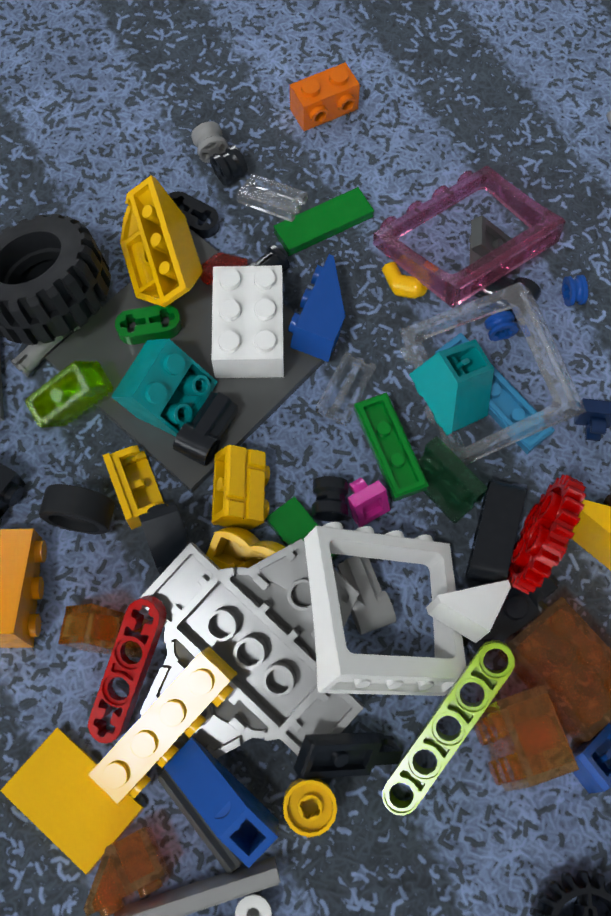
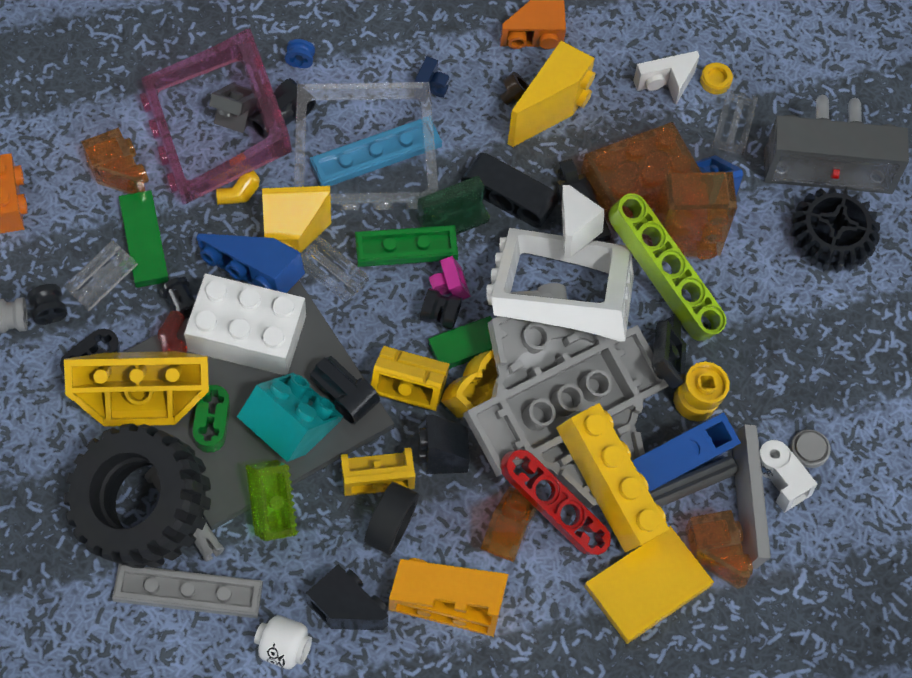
camera: 80 degrees left, 5 degrees down
teal slope [409,339,494,435] -> none
blue bush [484,311,519,341] -> none
red gear [506,474,586,595] -> none
none -> clear orange slope [81,127,149,194]
none -> yellow slope [262,186,331,253]

